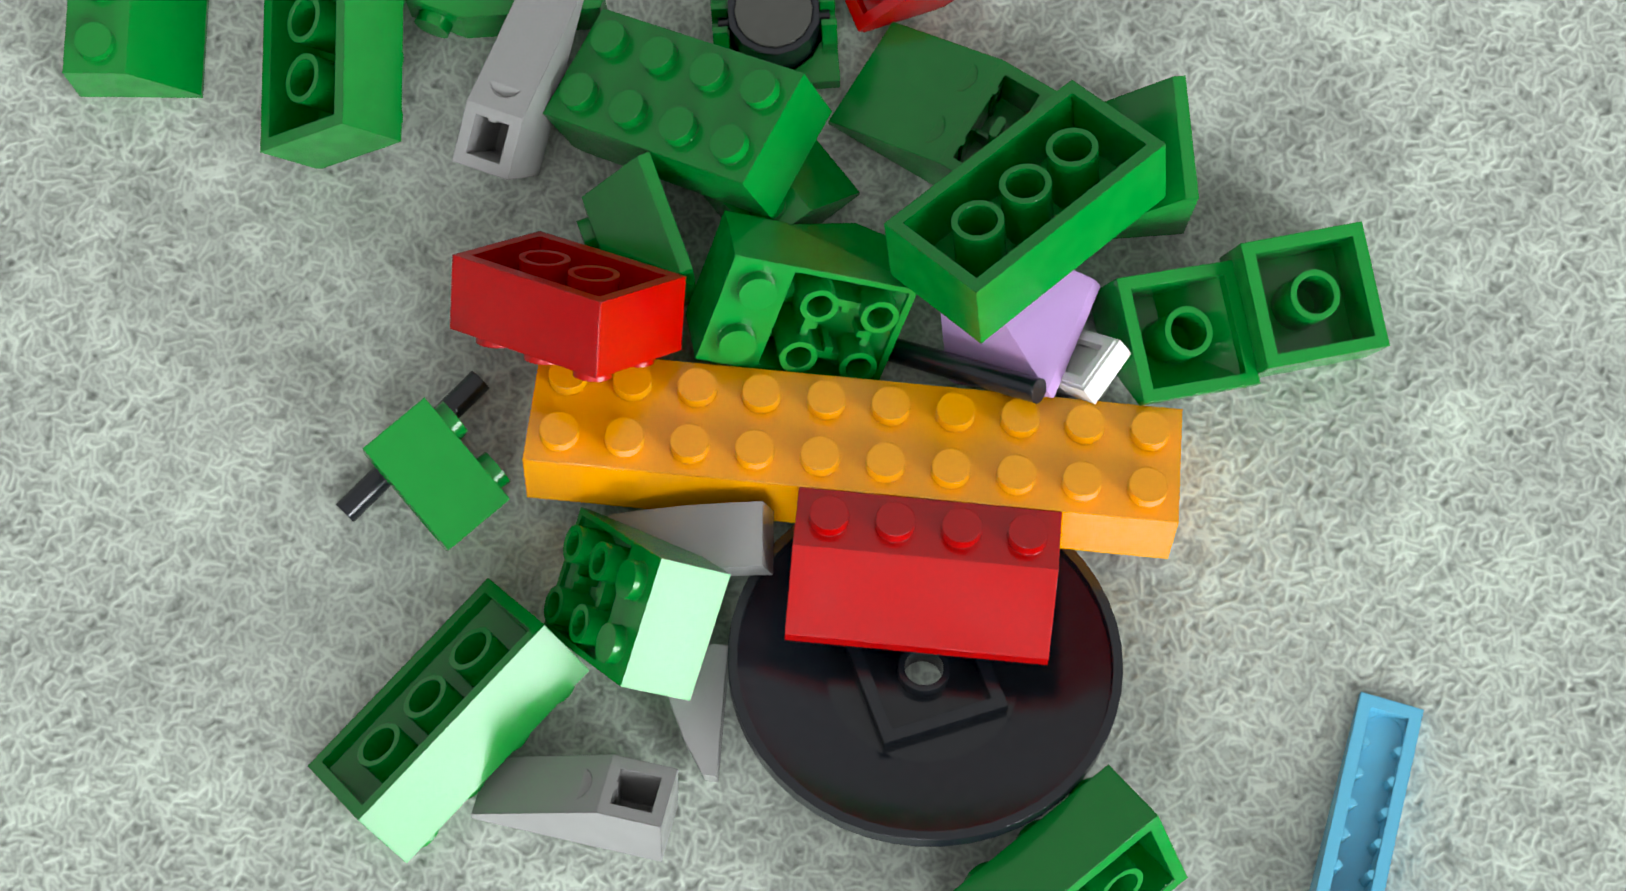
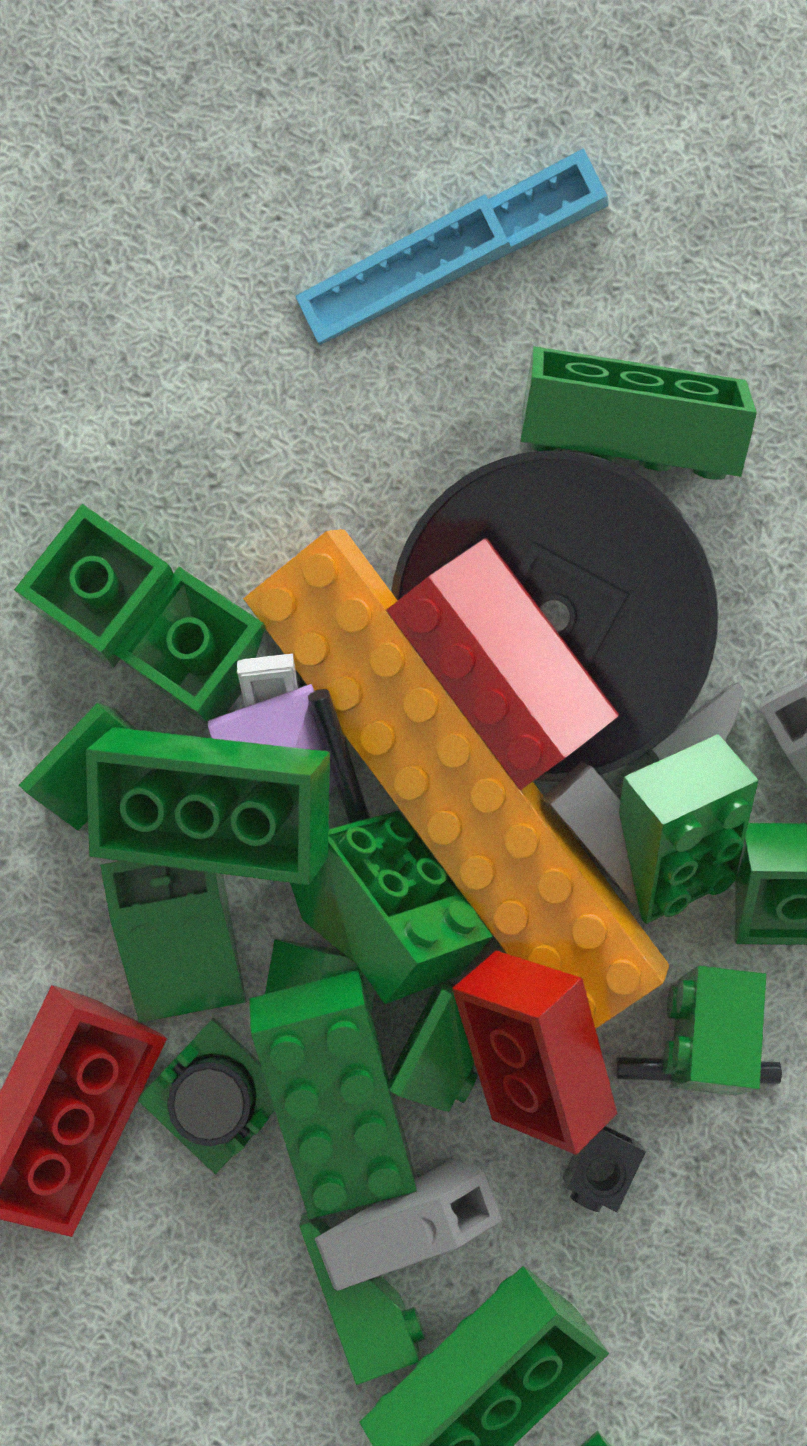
camera: 135 degrees left, 10 degrees up
none -> black brick [563,1126,646,1213]

